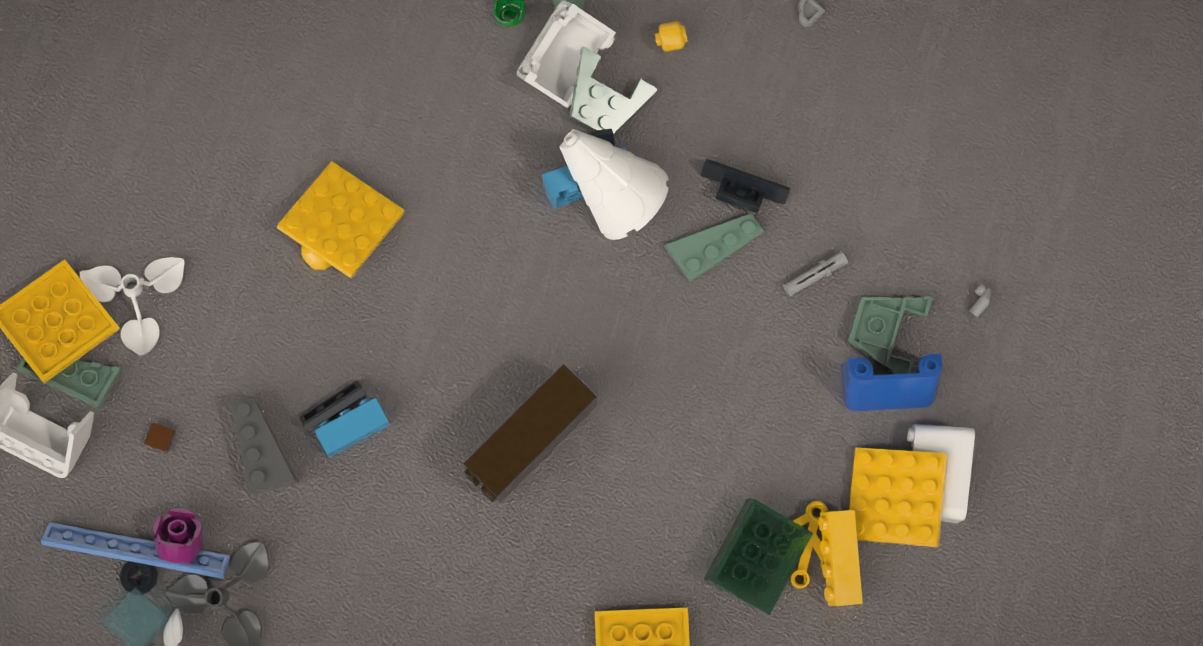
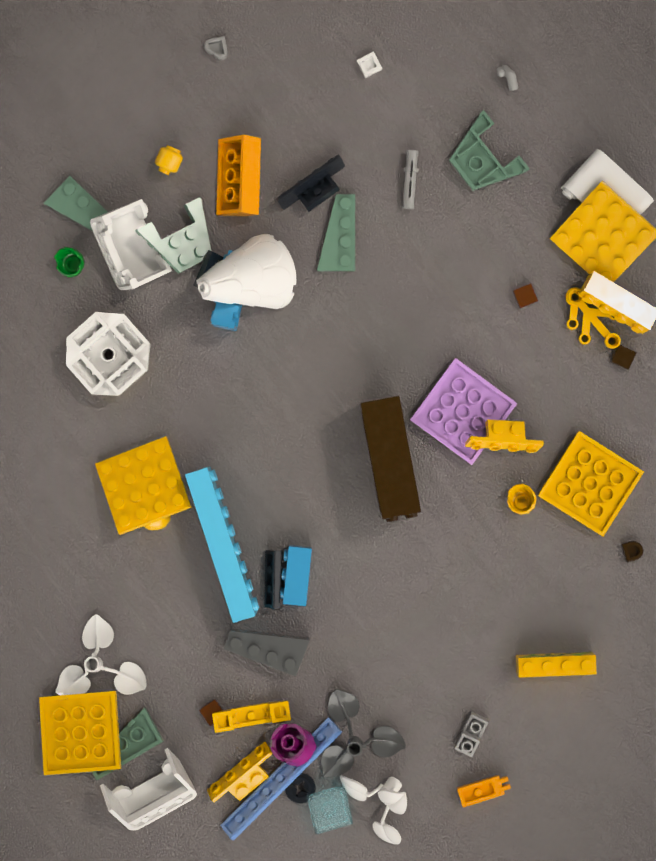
camera: 55 degrees left, 10 degrees up
clear green slope [703,498,813,615] -> none
blue windscreen [842,353,942,411] -> none
none -> white piece [66,312,150,396]
none -> medium azure brick [185,467,259,623]
none -> yellow bracket [207,742,272,802]
none -> yellow slope [212,700,291,733]
none -> light orange slope [216,135,261,216]
none -> white tile [357,51,382,78]
none -> lavender plate [410,358,517,465]
none -> yellow bracket [465,419,544,453]
none -> yellow hair [507,484,536,515]
none -> reddish brown tile [513,283,538,308]
none -> dark brown tile [610,345,637,370]

